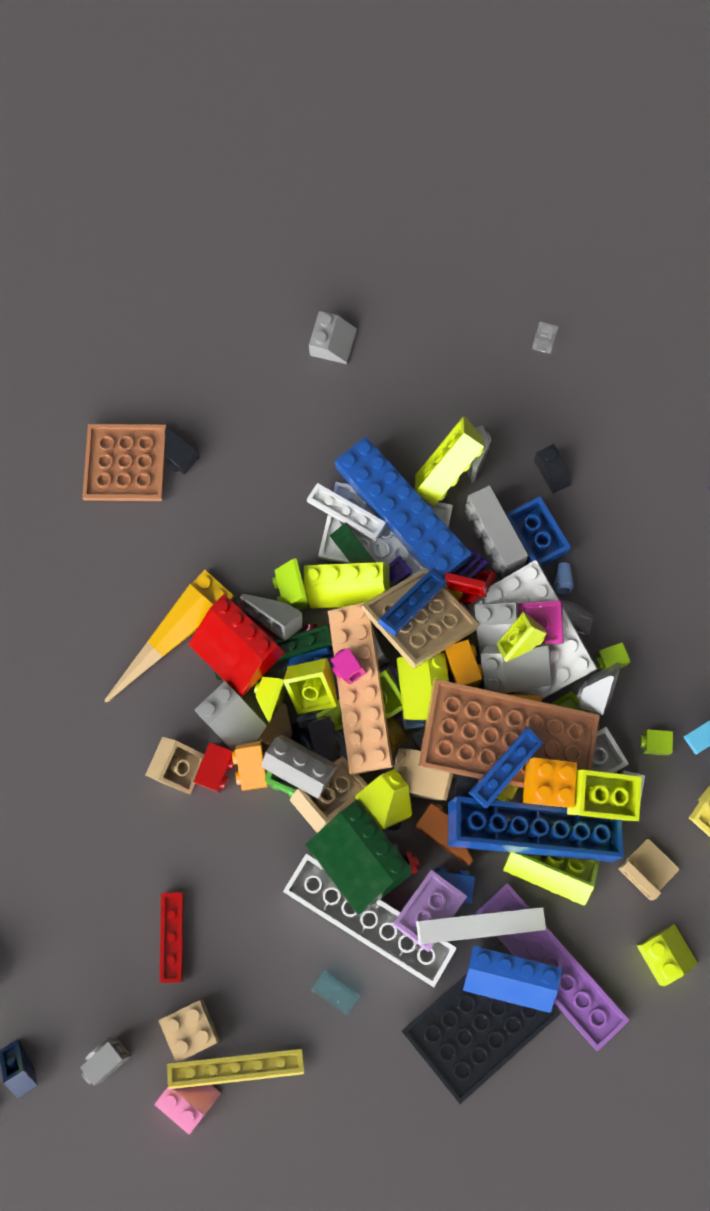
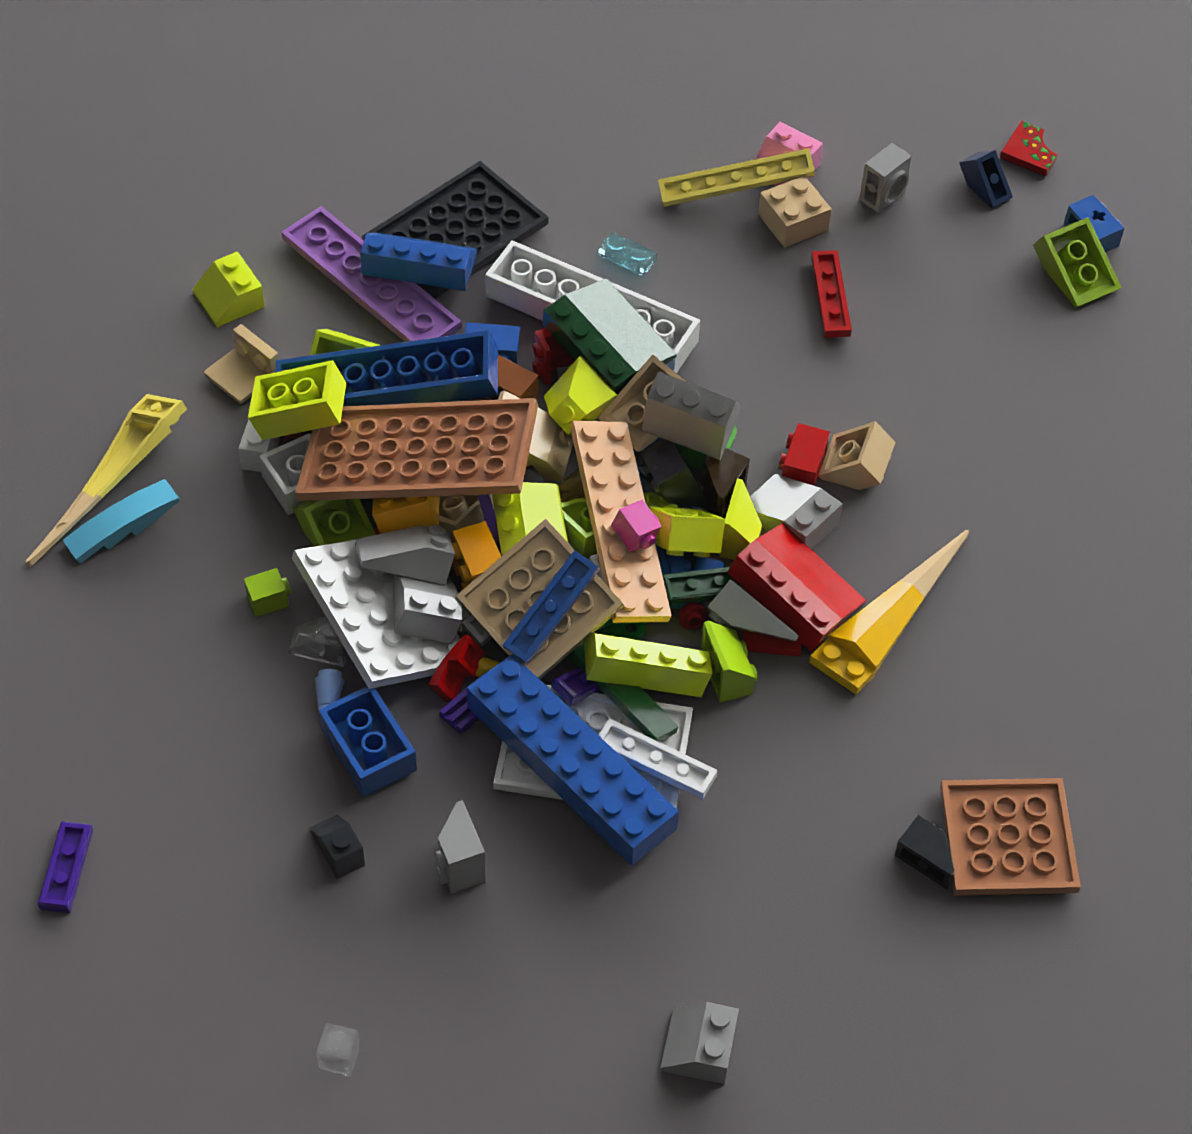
camera: 170 degrees right, 20 degrees down
light orange brick [232,741,268,791] -> none
lavender plate [392,870,467,952] -> none
neon yellow slope [415,416,484,506] -> none
white tile [416,907,546,945] -> none
red tile [444,572,489,597] -> none
light grey brick [464,485,528,578] -> none
blue plate [469,728,544,808] -> none
neon yellow slope [496,612,547,661] -> none
dark pink plate [519,601,564,644] -> none
light orange brick [523,758,577,808] -> none
light grey slope [577,663,622,715] -> none
lime brick [639,729,673,756] -> none

